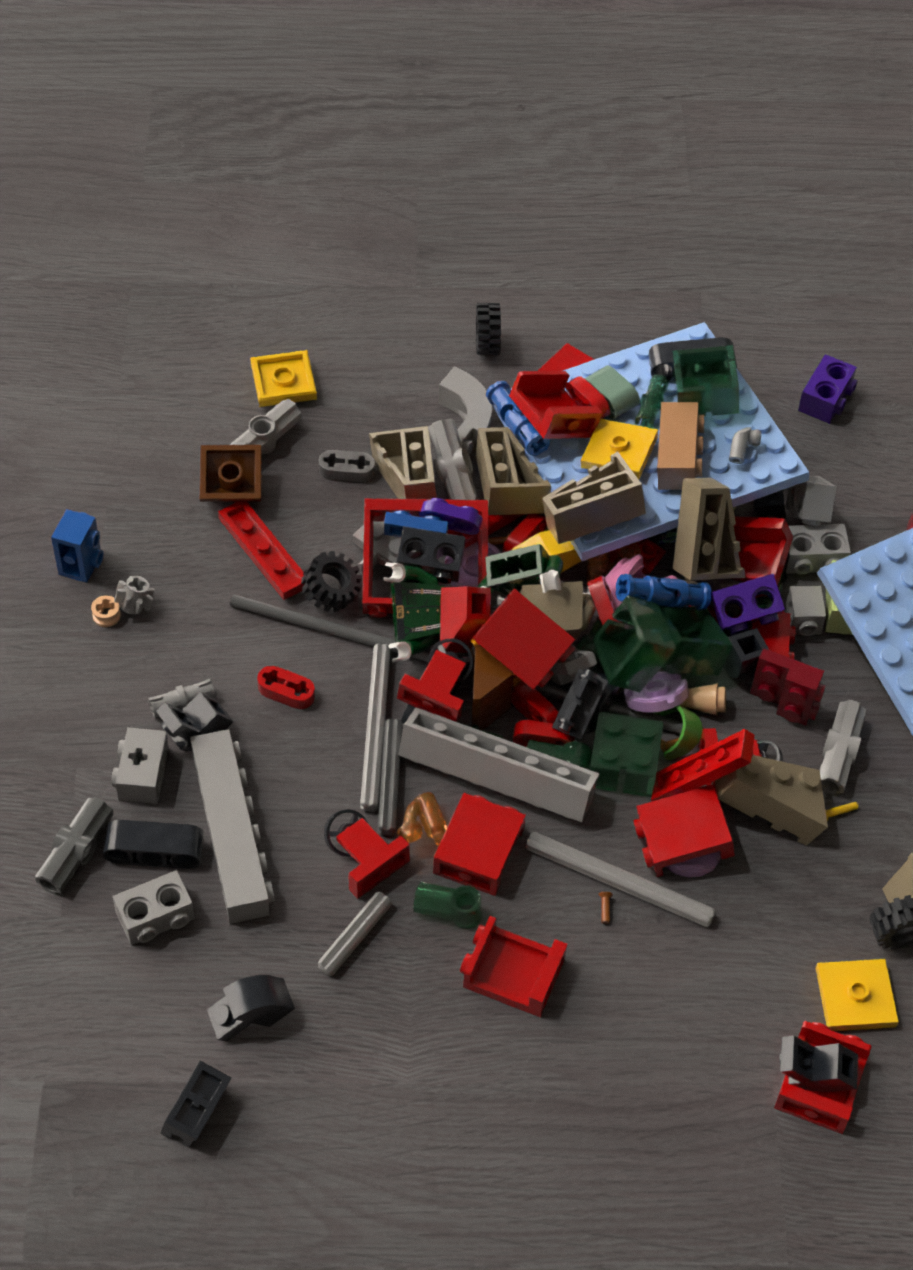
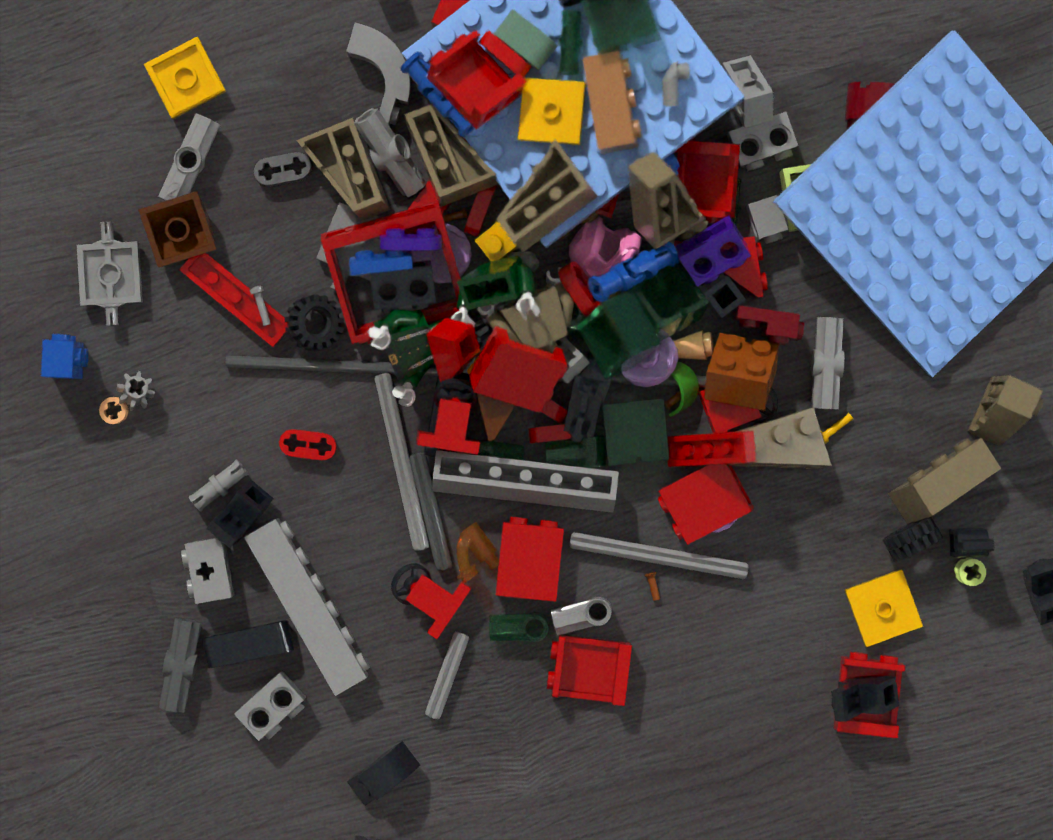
camera: 15 degrees left, 35 degrees up
none -> light grey plate [77,222,143,326]
none -> light grey piece [250,286,271,326]
none -> light grey piece [551,596,612,636]
none -> dark orange piece [704,333,779,411]

